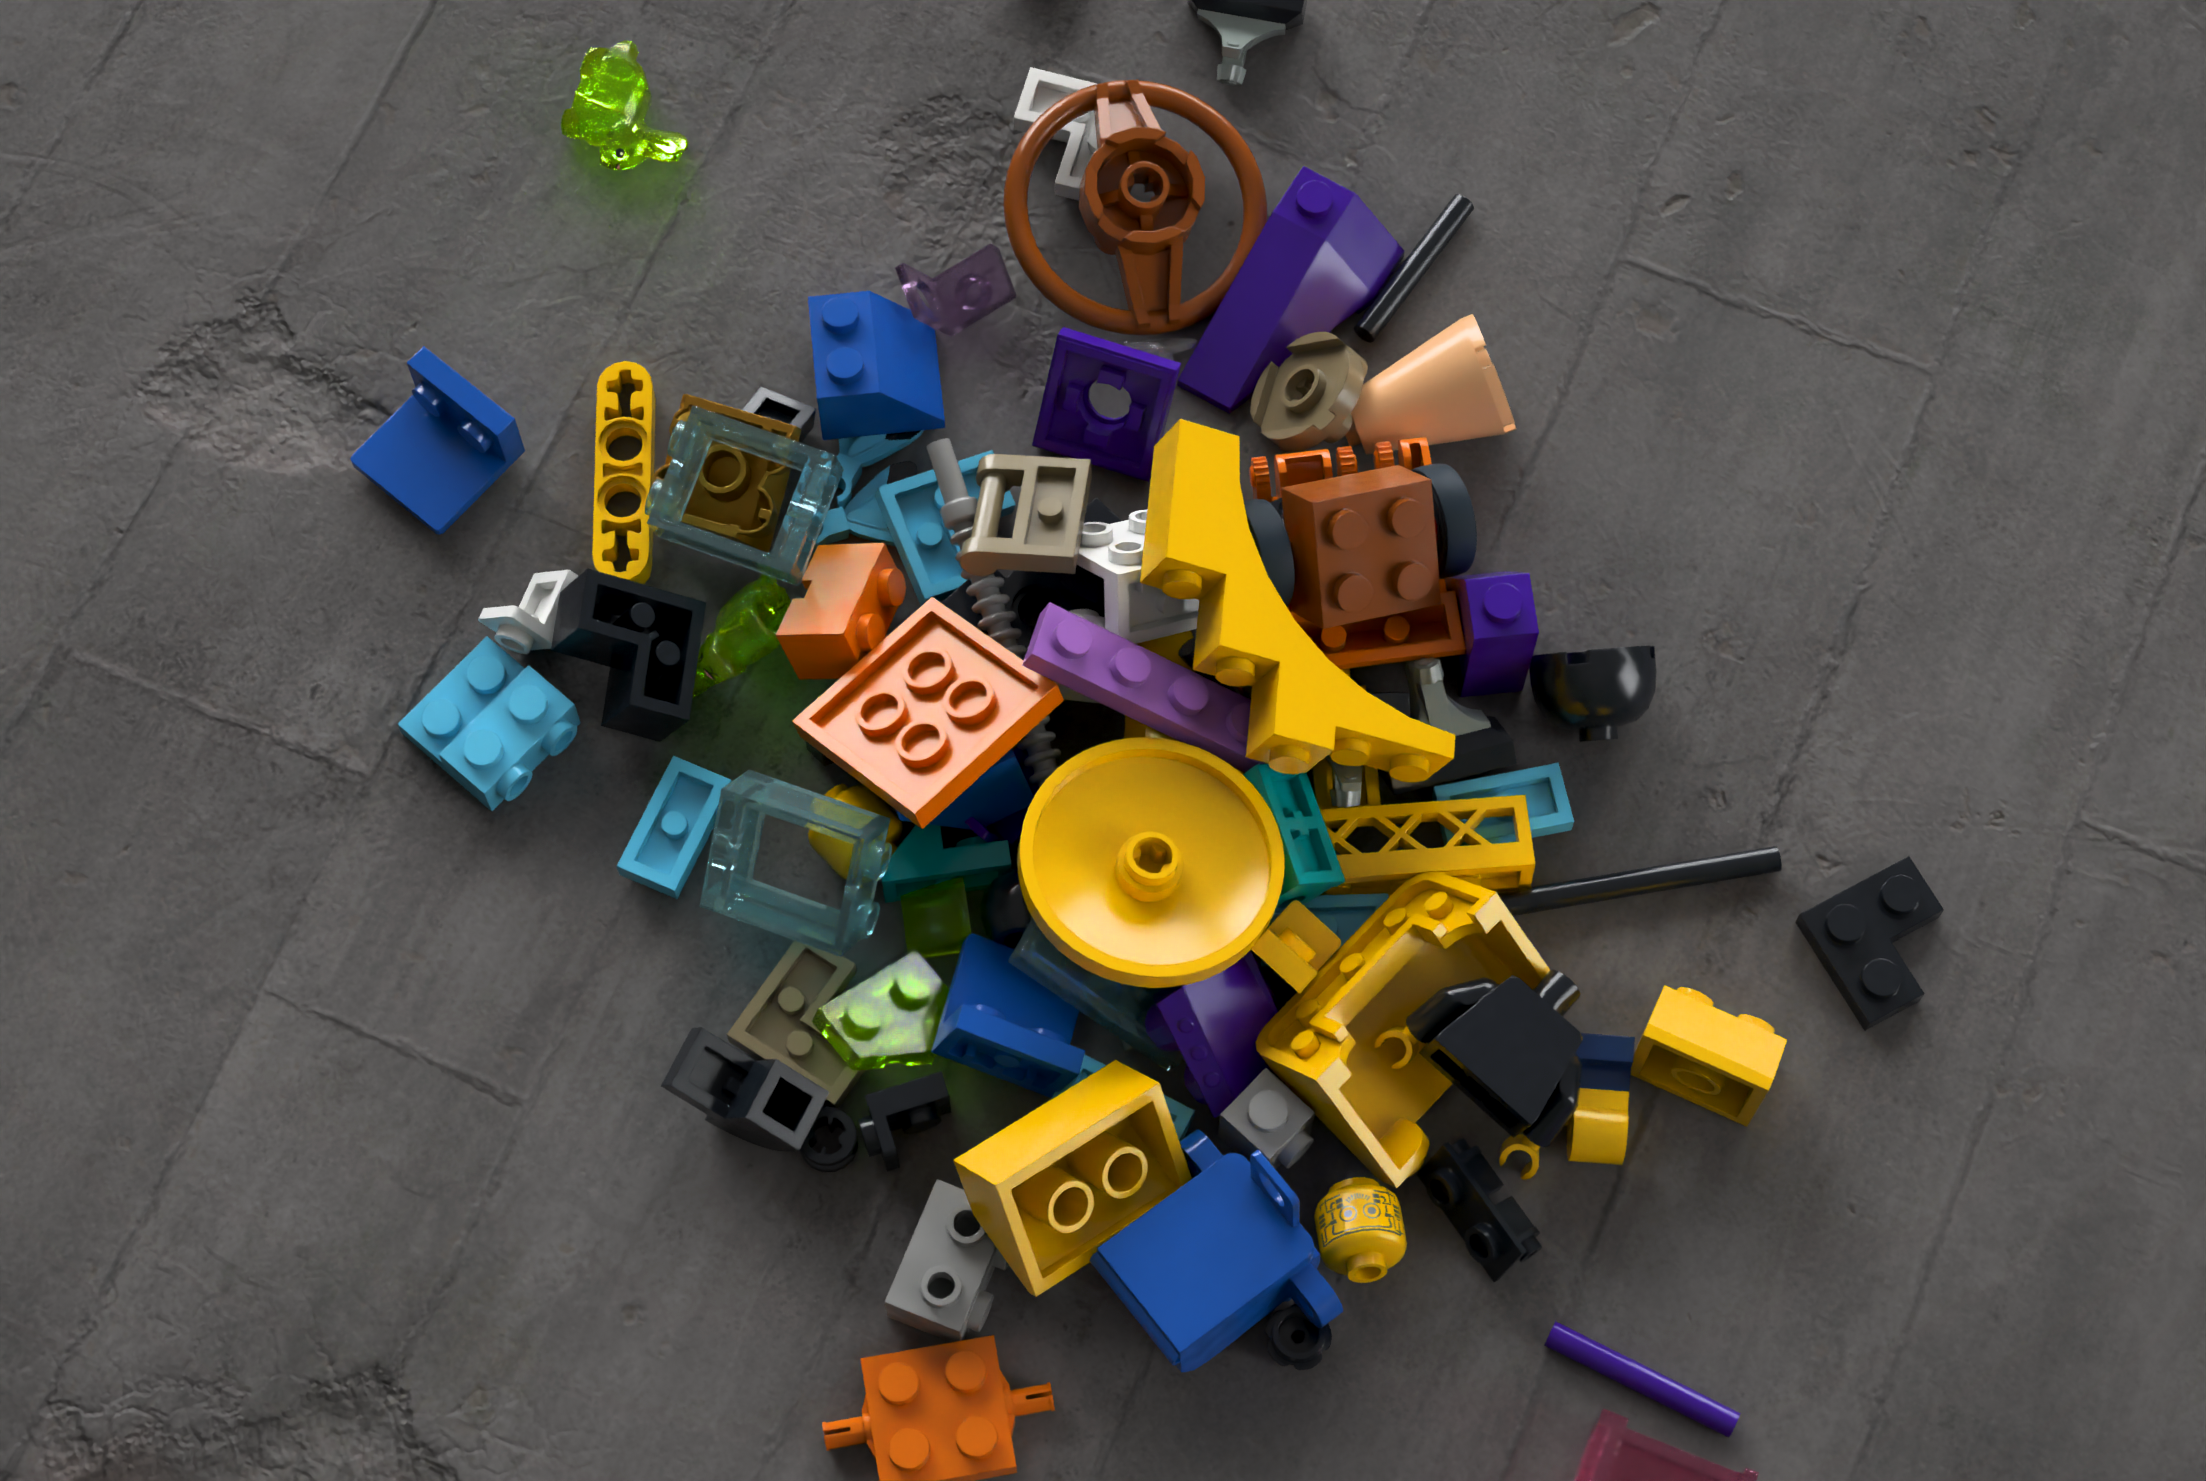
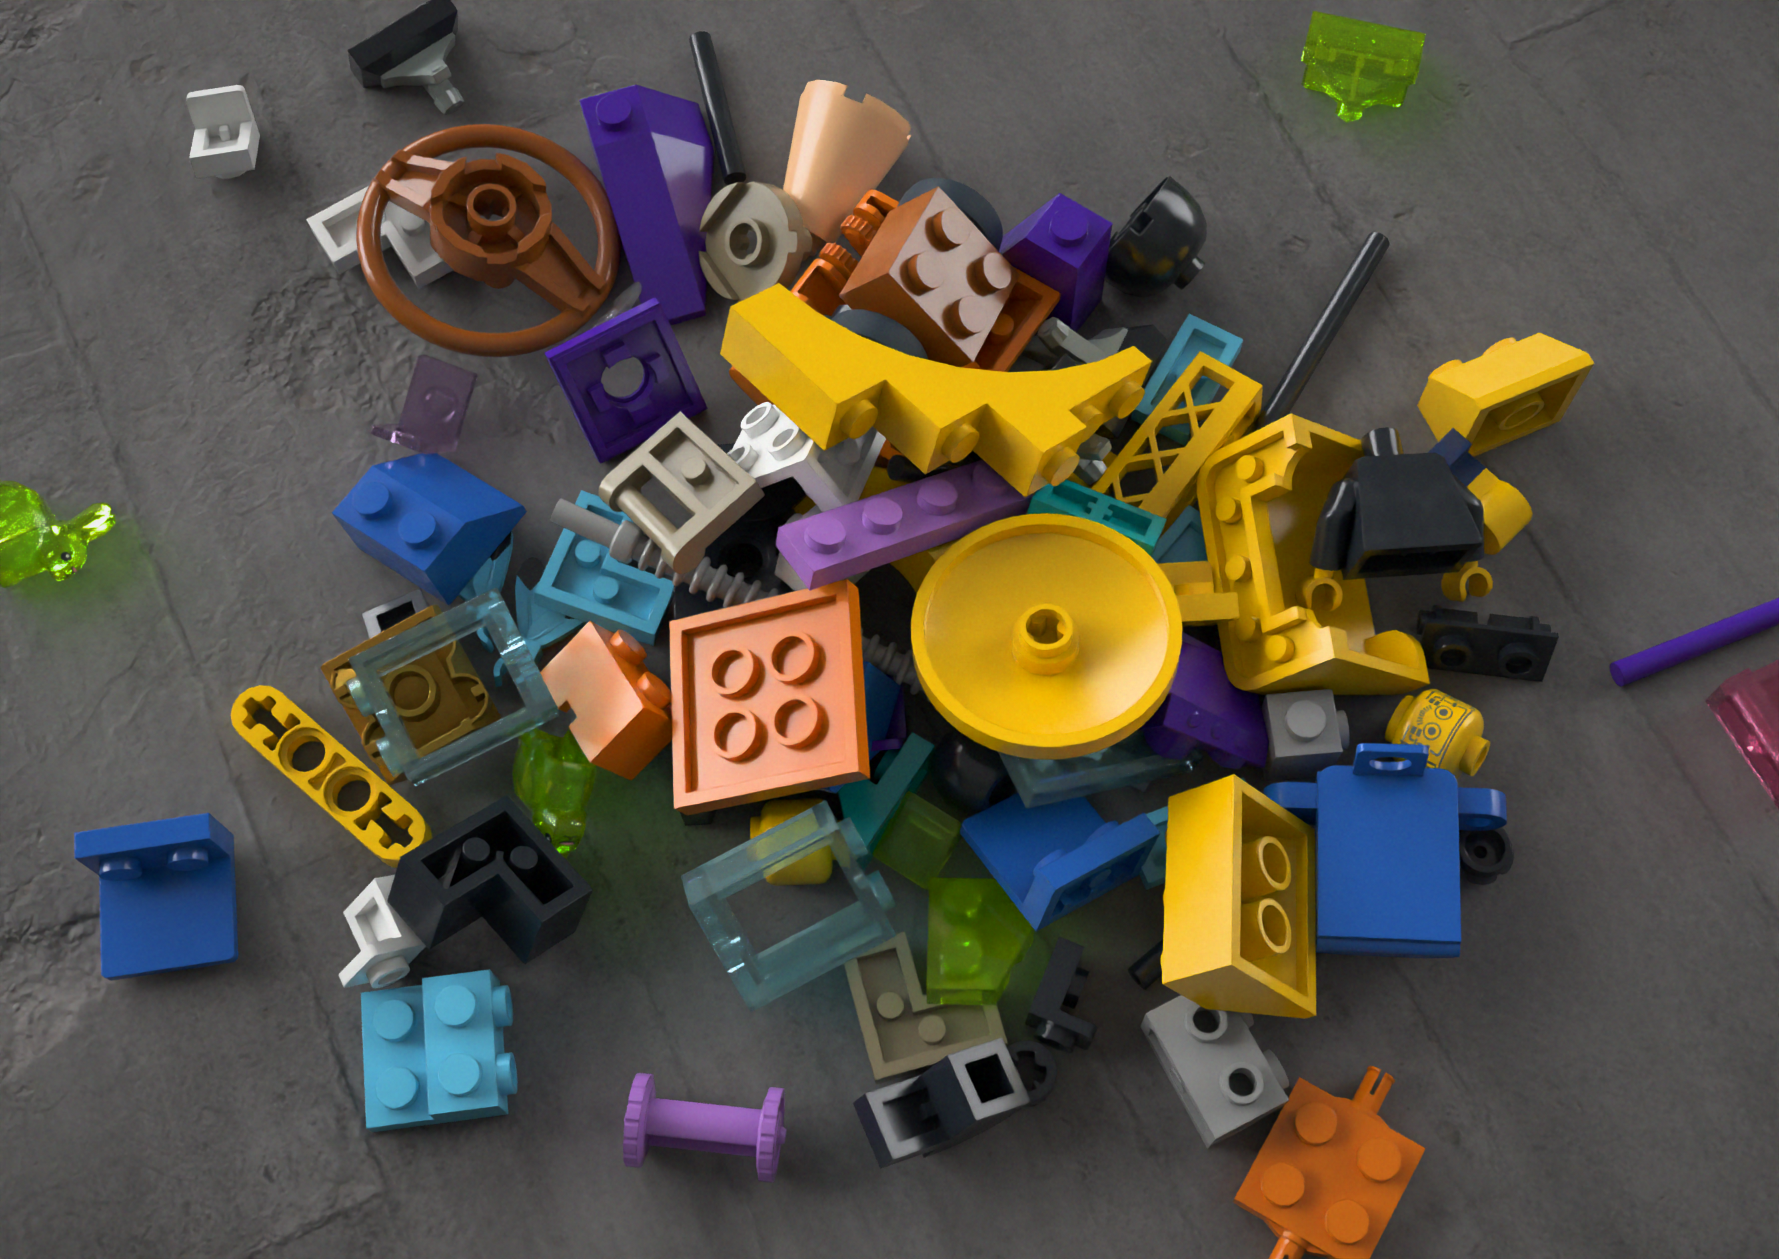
camera: 45 degrees left, 0 degrees up
medium azure plate [616,756,733,899] -> none
black plate [1795,856,1944,1031] -> none
none -> medium lavender hose [623,1073,787,1183]
none -> clear neon green slope [1301,11,1426,123]

